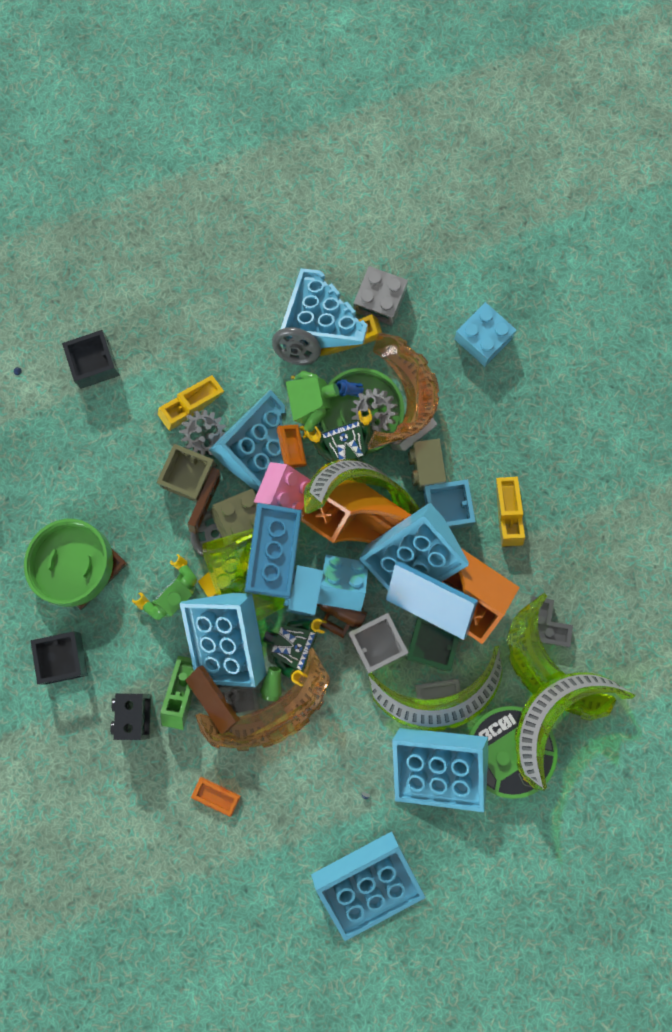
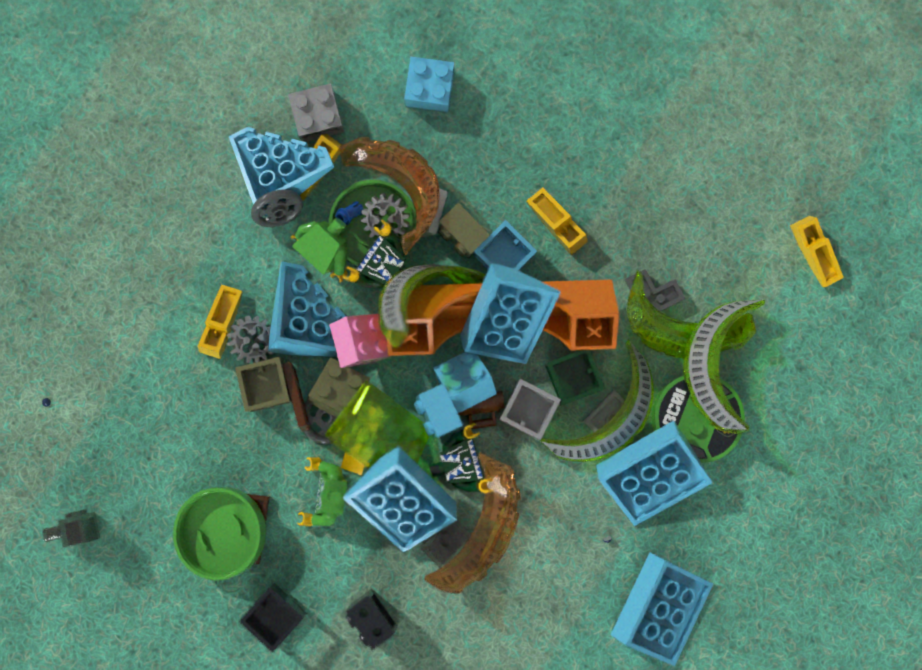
camera: 45 degrees left, 5 degrees up
black piece [62,330,120,389] -> none
bright green slope [160,656,194,730] -> none
reddish brown tile [185,666,240,734] -> none
orange tile [191,777,241,817] -> none
dark azure tile [244,503,302,599] -> none
bright green cone [260,666,282,701] -> none
orange tile [277,424,307,468] -> none
tile [386,561,478,640] -> none

